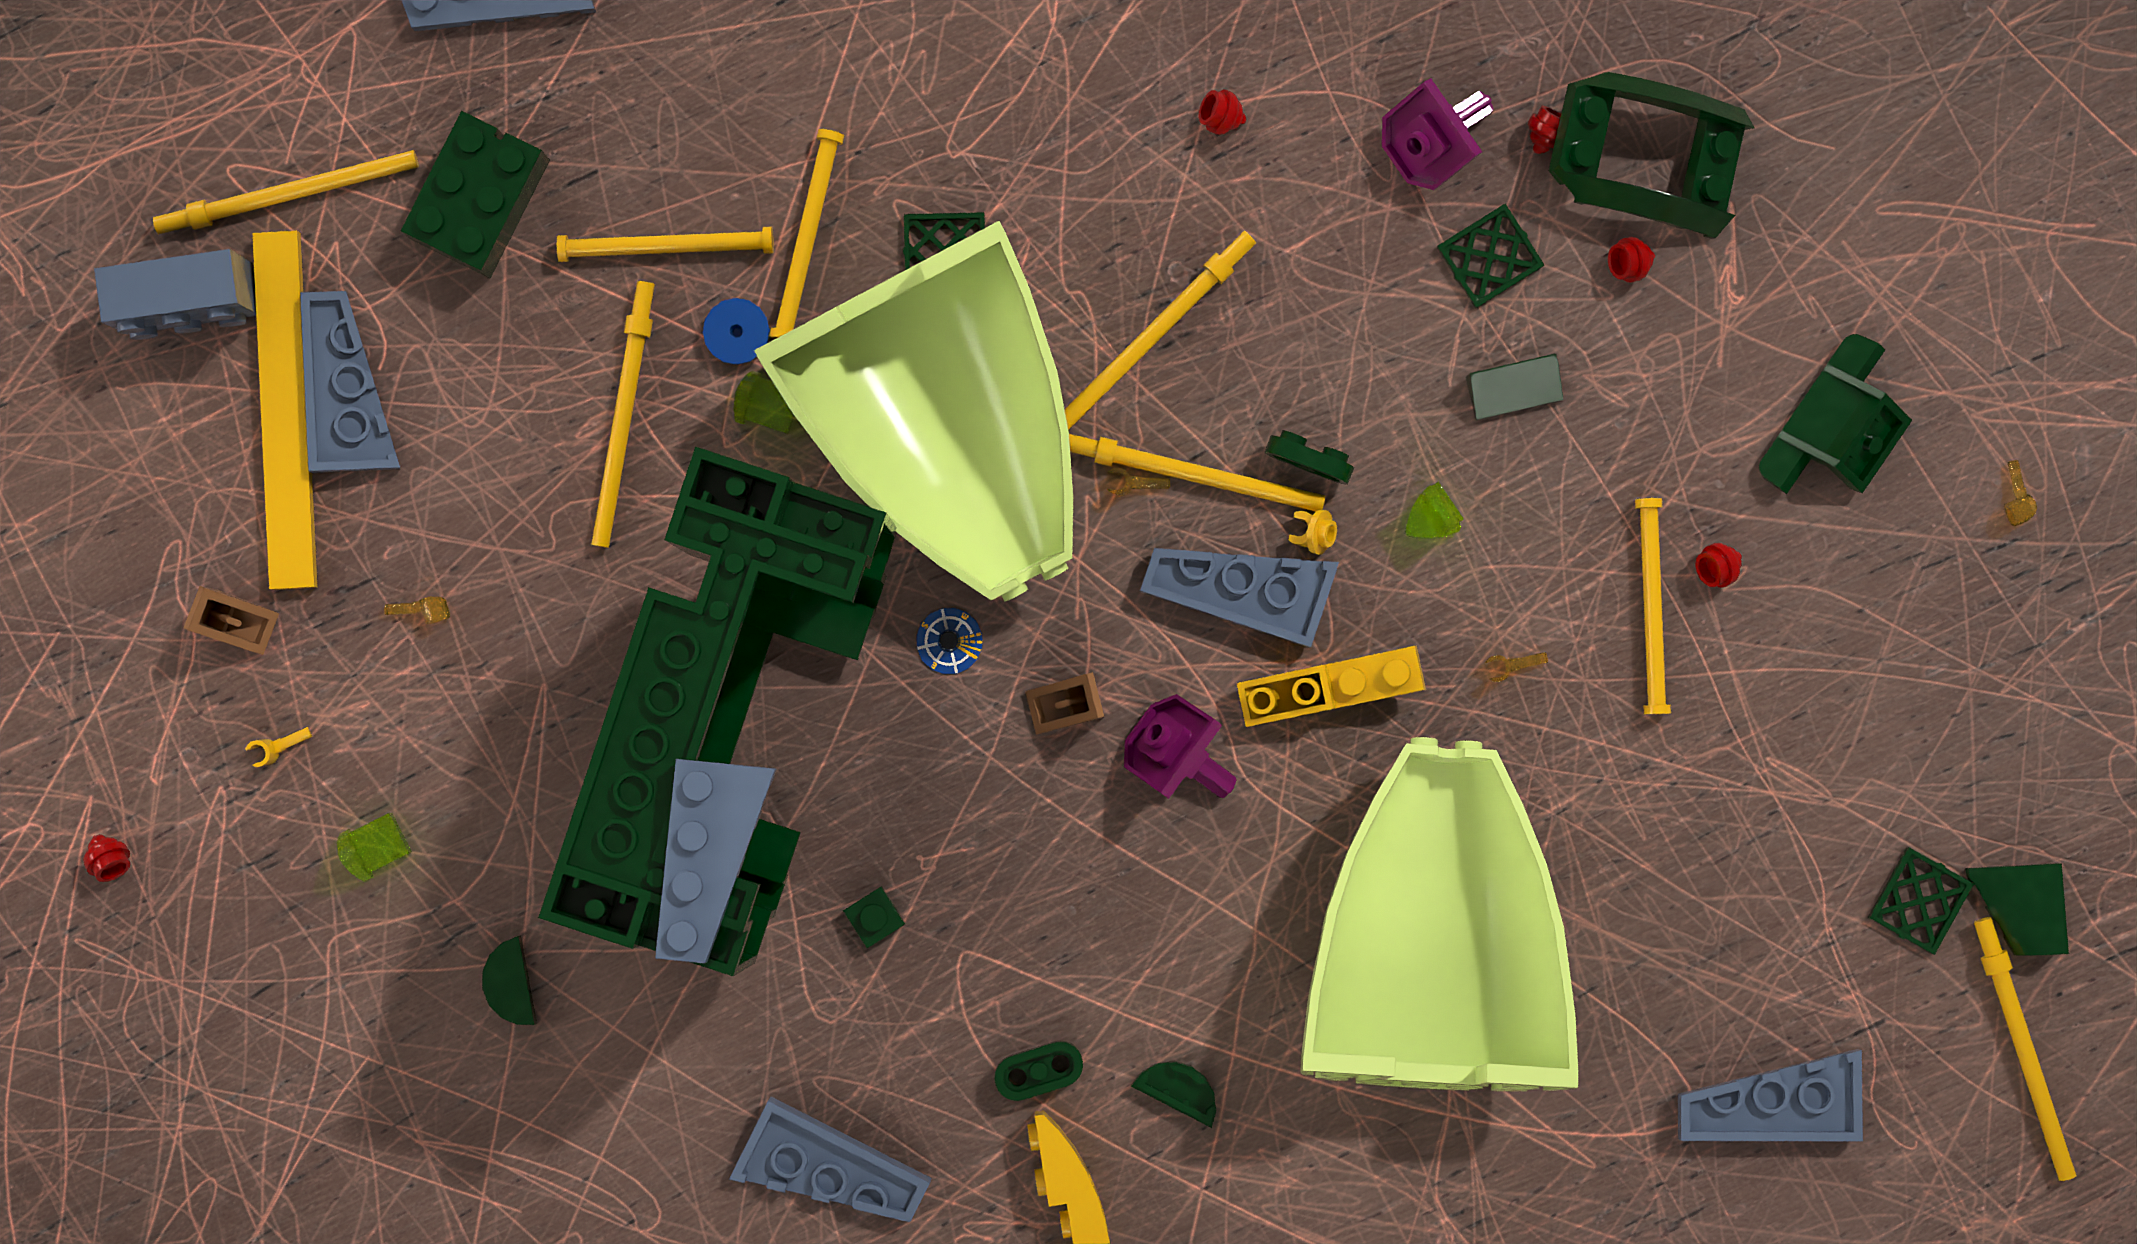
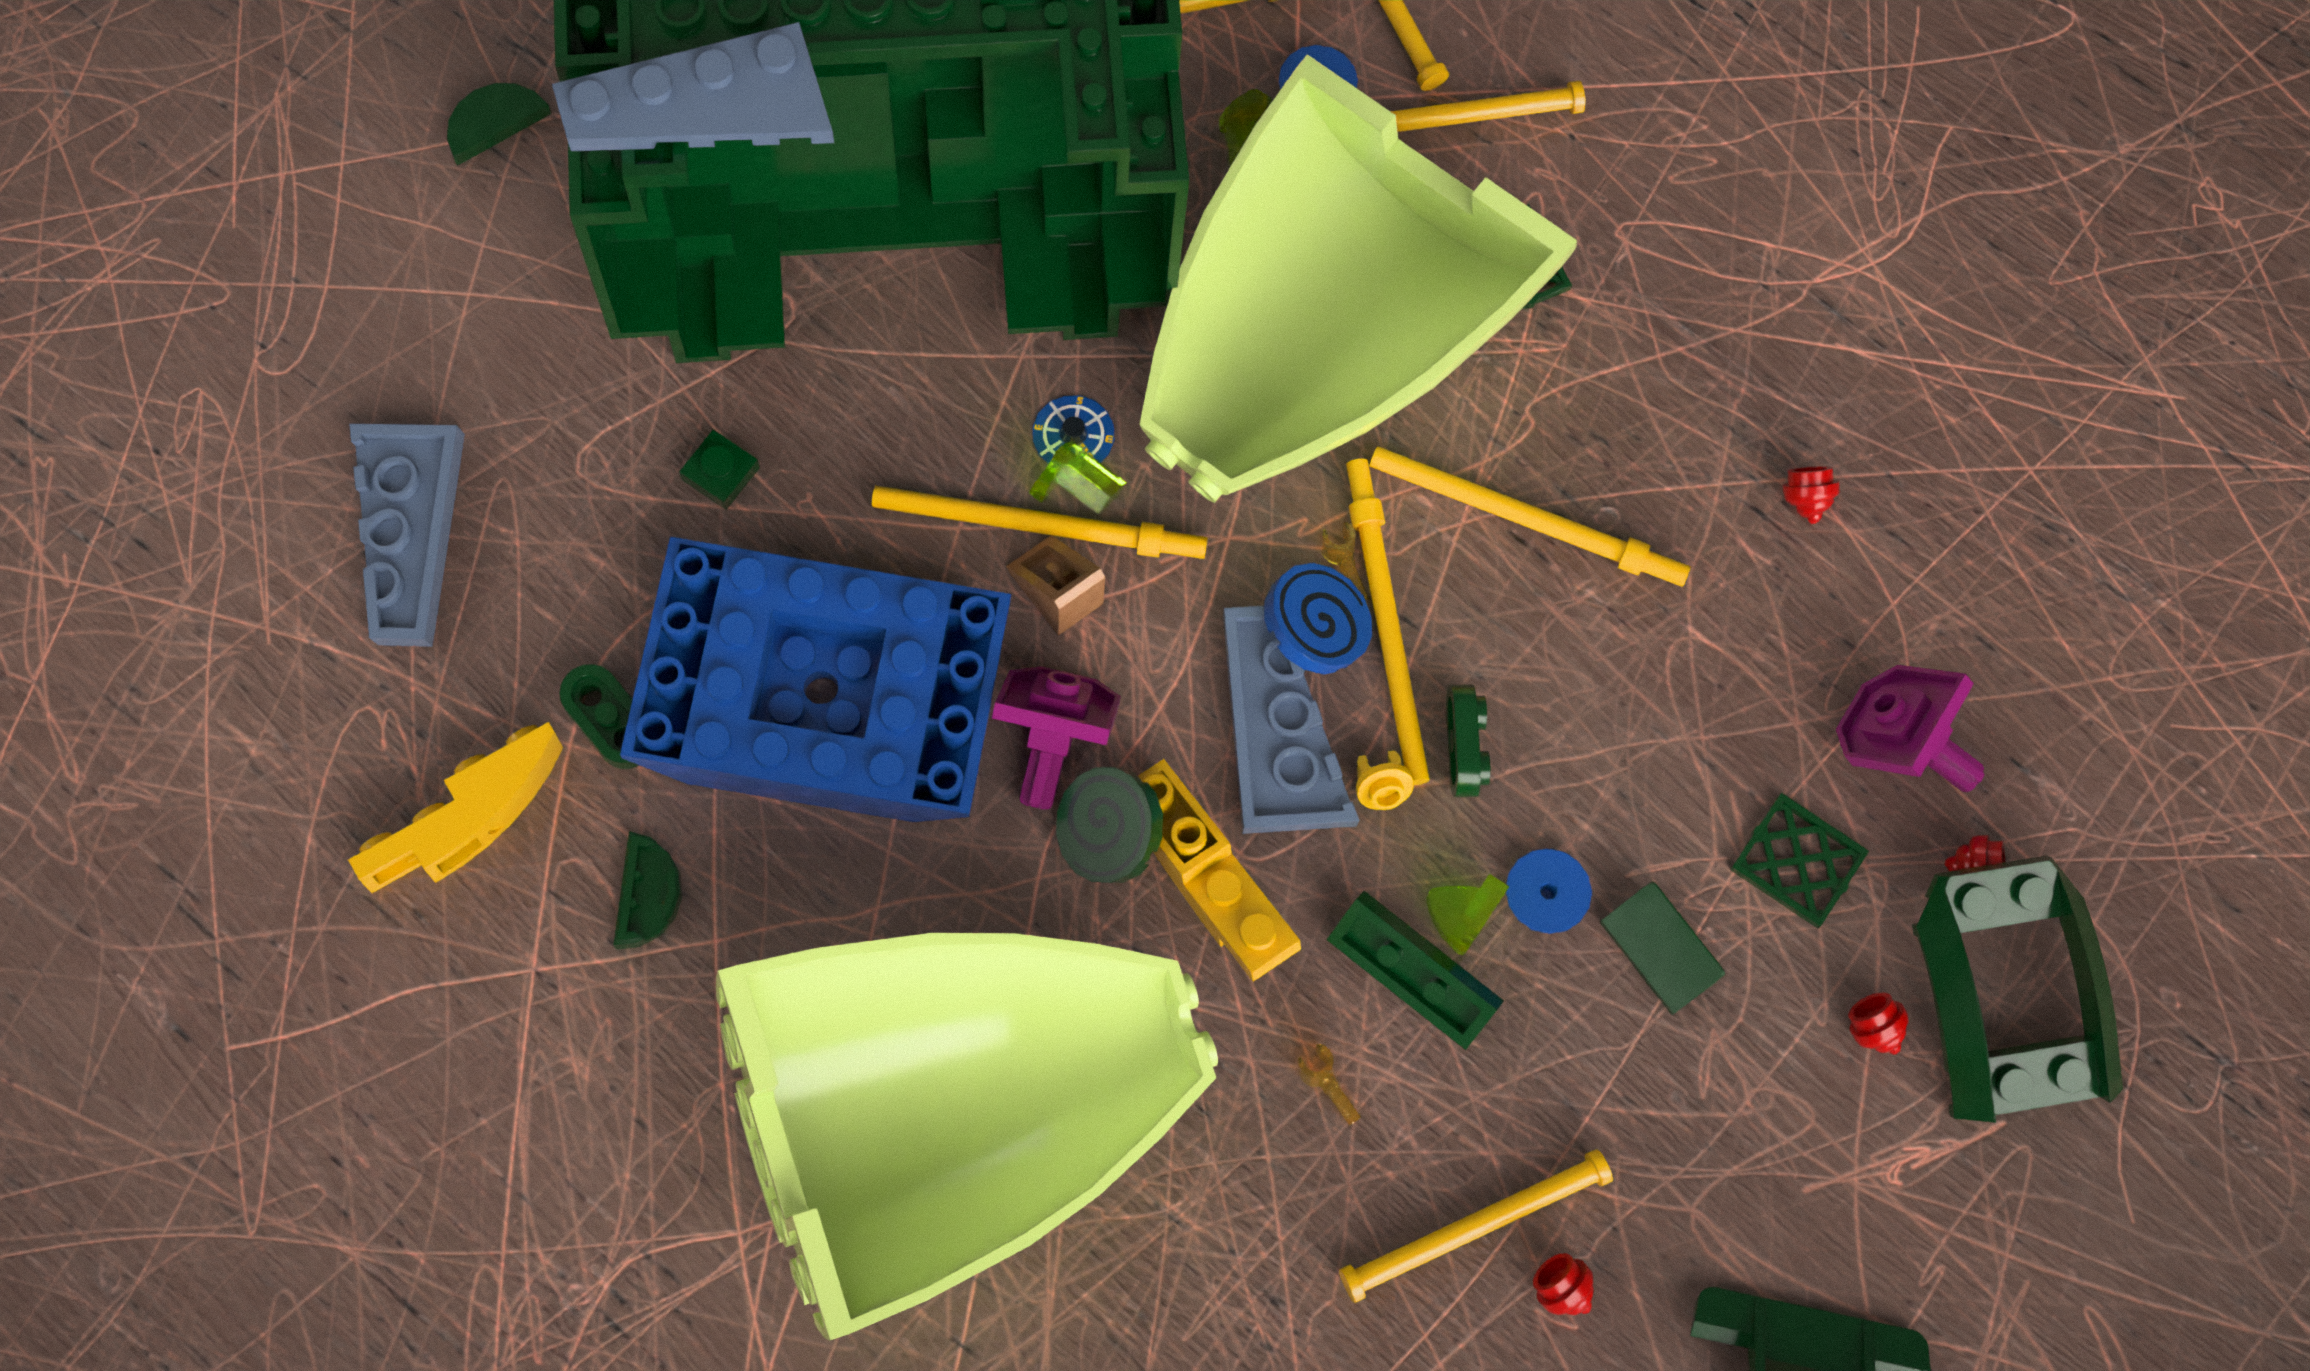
camera: 60 degrees right, 15 degrees down
none -> blue slope [620,537,1011,822]
none -> yellow bar [872,485,1208,559]
none -> clear neon green tile [1029,441,1127,514]
none -> dark green tile [1056,767,1163,883]
none -> blue tile [1264,563,1372,674]
none -> dark green plate [1326,891,1504,1050]
none -> blue piece [1505,848,1592,934]

